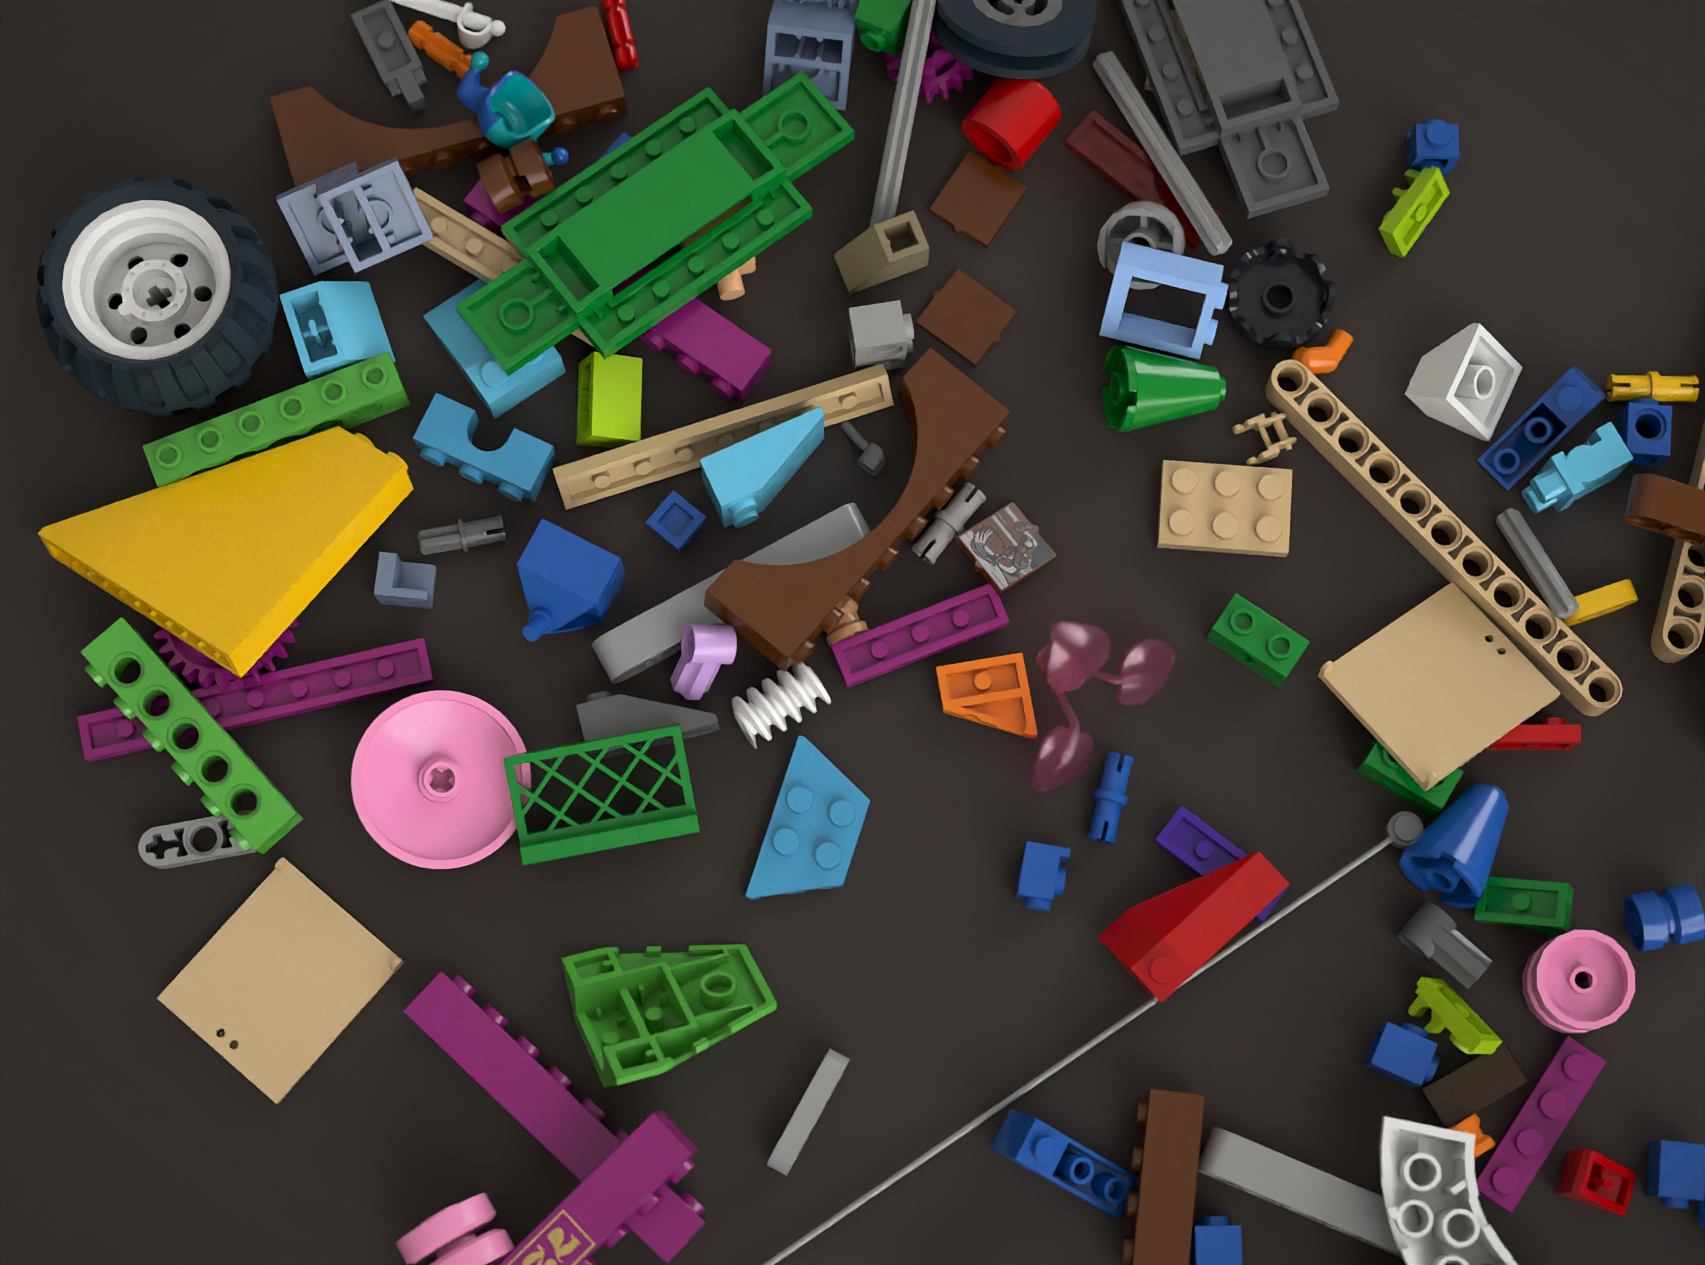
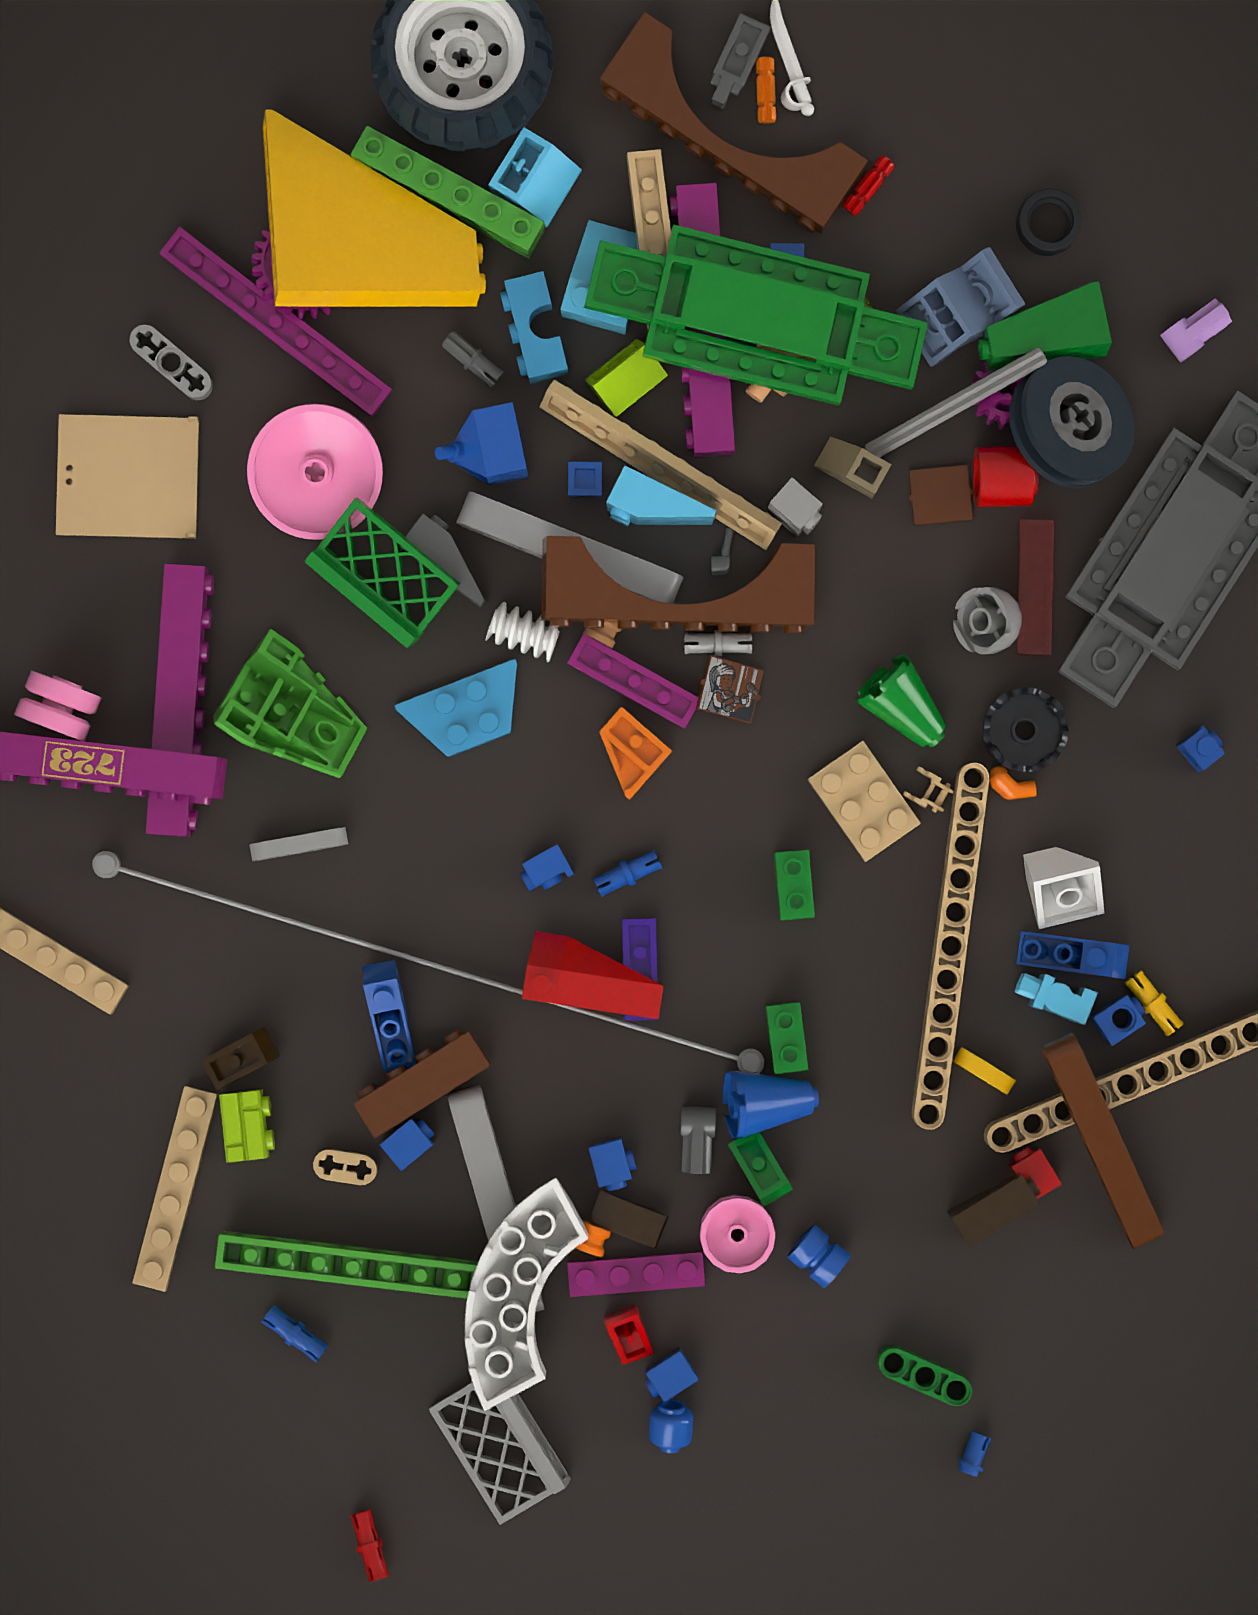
camera: 55 degrees right, 10 degrees up
bright green brick [81,617,304,854] -> none
sand blue bracket [276,156,434,276] -> none
sand blue panel [374,552,437,609] -> none
teal piece [456,51,569,166] -> none
reddish brown wheel [477,137,556,214] -> none
lavender piece [670,624,737,700] -> none
reddish brown piece [916,268,1018,367] -> none
clear pink plant [1031,622,1175,792] -> none
light grey axle [1093,51,1232,256] -> none
light blue window [1099,241,1229,360] -> none
tan door [1318,582,1561,792] -> none
lime plate [1378,166,1450,258] -> none
lime plate [1408,977,1503,1054] -> none
red plate [1484,718,1581,750] -> none
light grey axle [1496,508,1579,620] -> none

